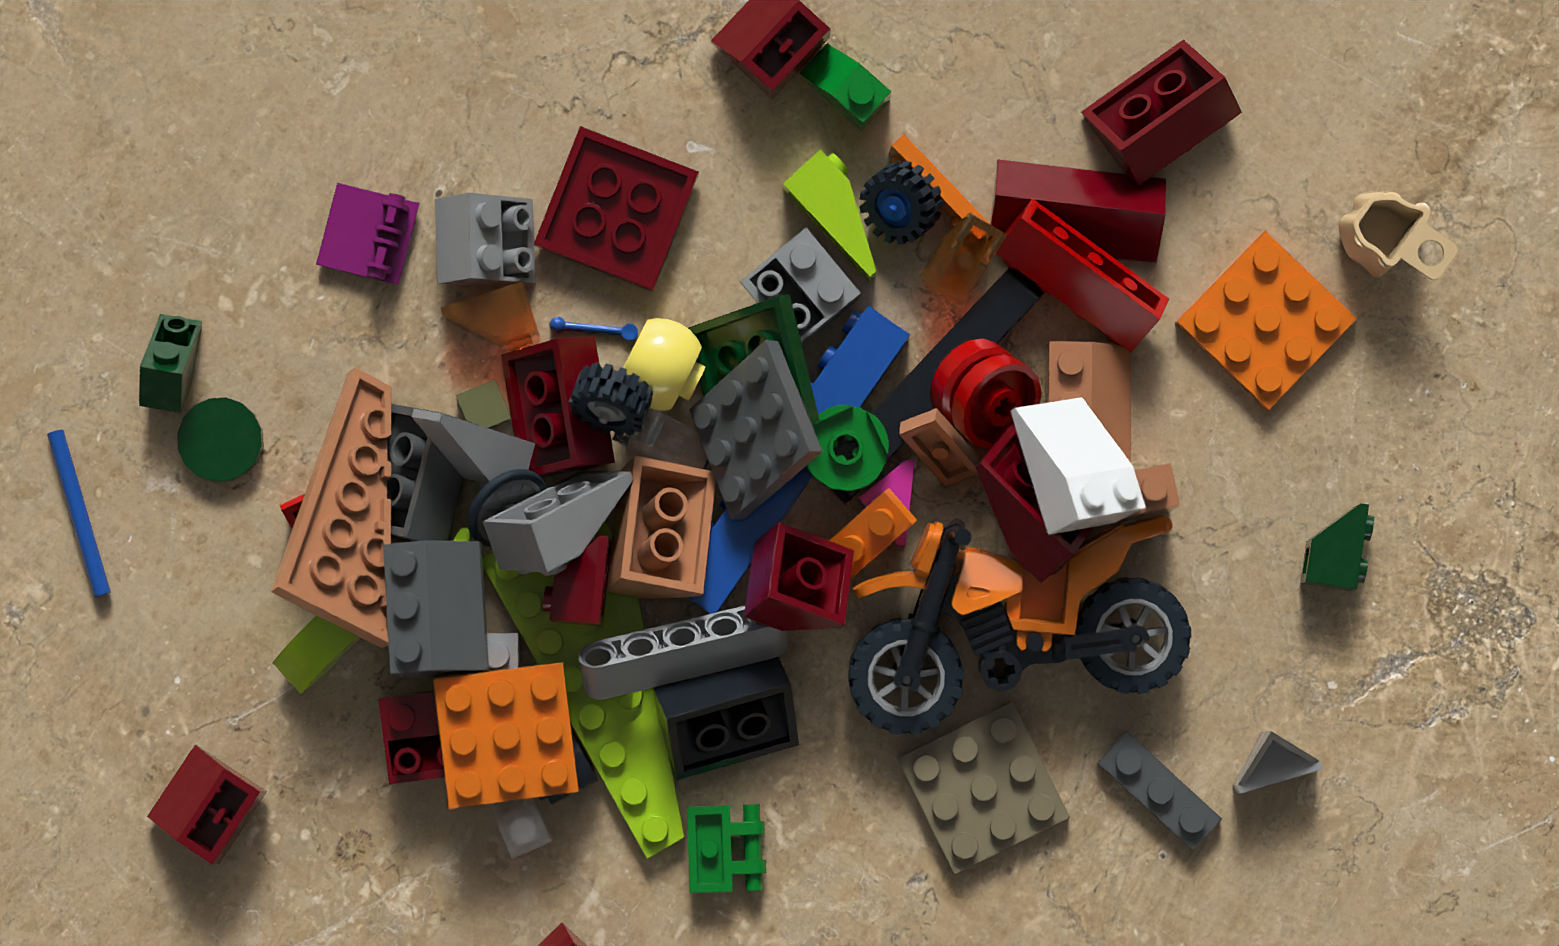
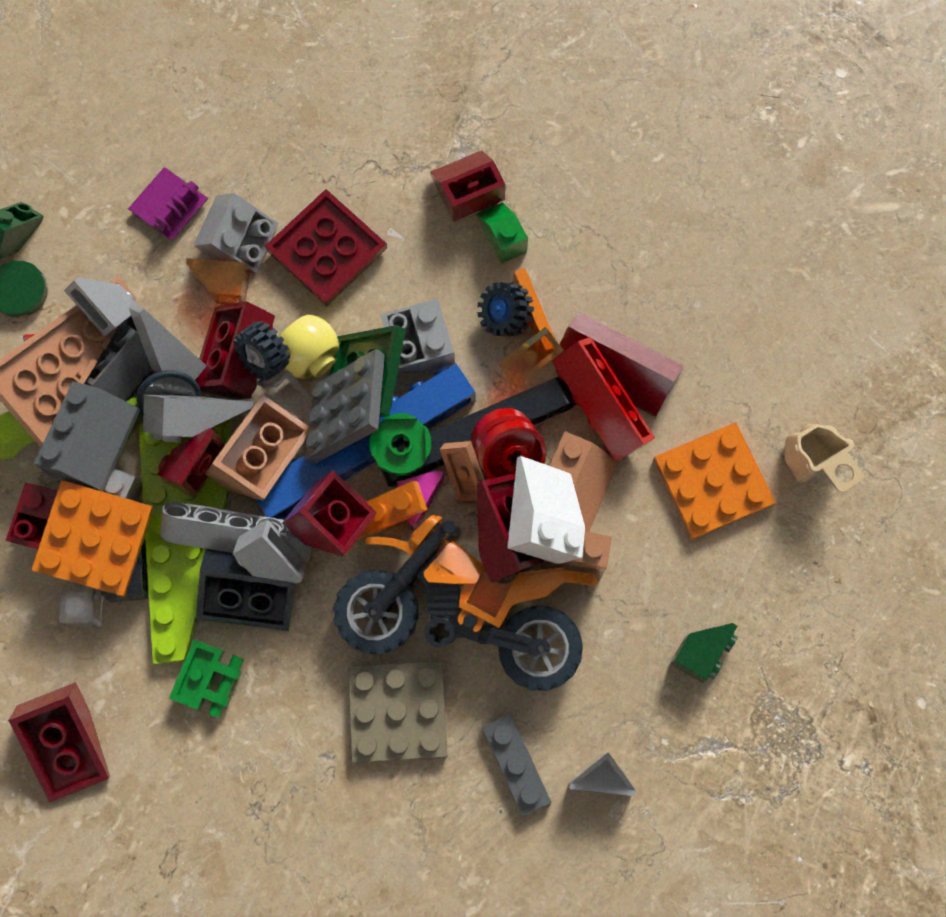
camera: 25 degrees right, 10 degrees down
olive tile [456,379,512,429] -> none
blue hinge [549,317,638,341] -> none
lime slope [783,149,876,282] -> none
dark red slope [1081,39,1242,185] -> none
none -> light grey slope [64,277,138,337]
none -> light grey slope [233,519,307,583]

